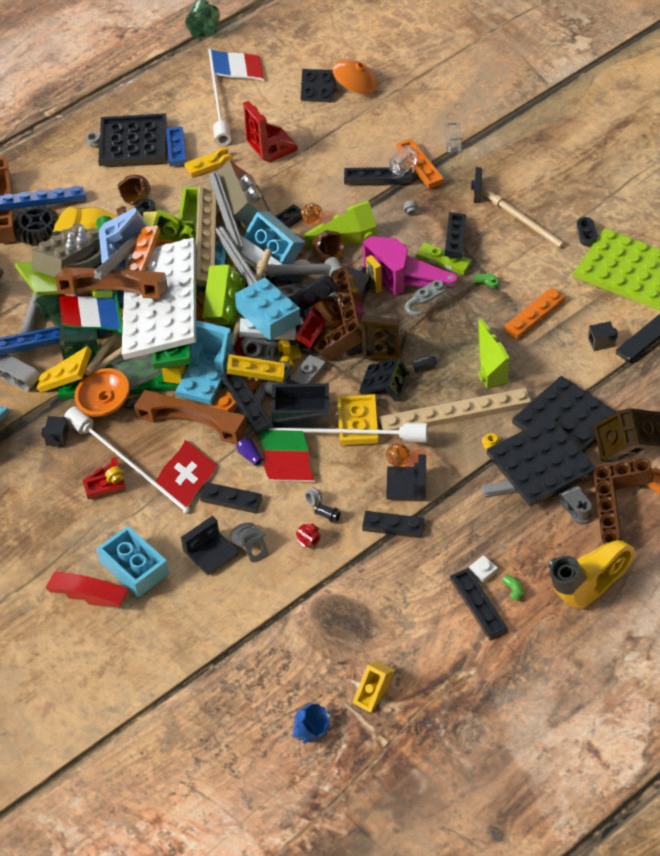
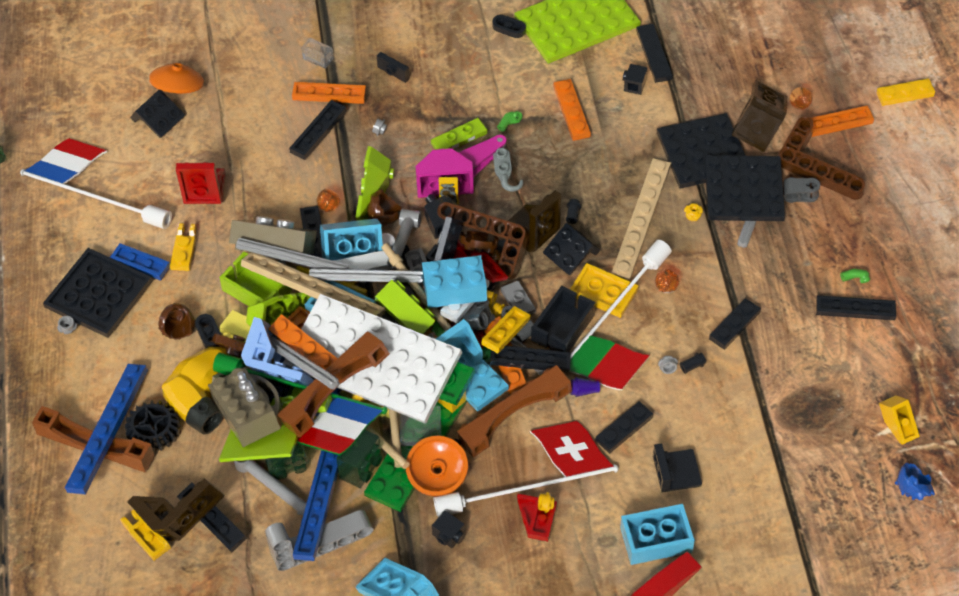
camera: 60 degrees left, 5 degrees up
yellow wing [36,346,92,392] -> none
dark grey piece [229,522,268,562] -> none
red gear [296,523,321,548] -> none
black bracket [386,455,426,500] -> none
clear piece [389,145,417,176] -> none
black plate [444,212,466,259] -> none
white plate [469,555,498,583] -> none
lime wedge [478,318,510,389] -> none
tan bar [483,189,564,248] -> none
yellow piece [548,541,635,609] -> none

